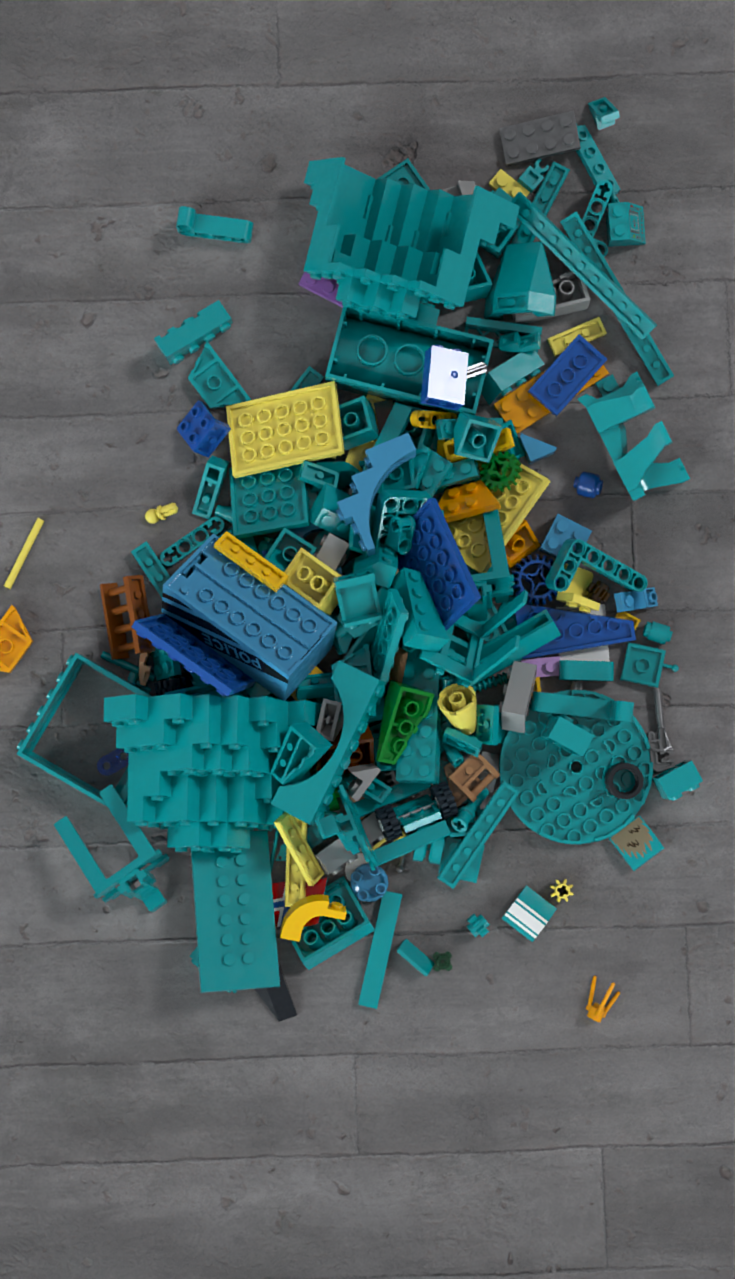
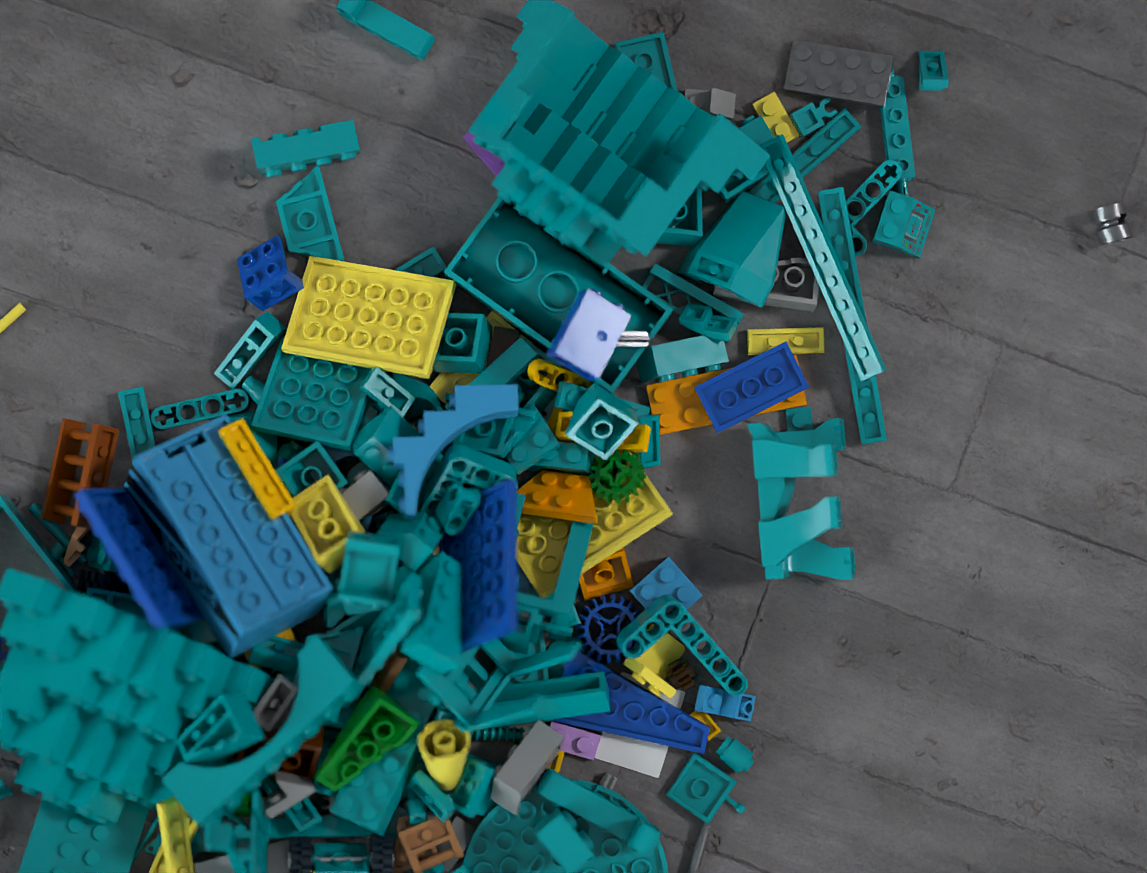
camera: 20 degrees right, 0 degrees up
light yellow axle [145,503,178,524] -> none
dark azure slope [519,433,557,464] -> none
teal beam [559,660,614,681] -> none
blue head [574,472,603,498] -> none

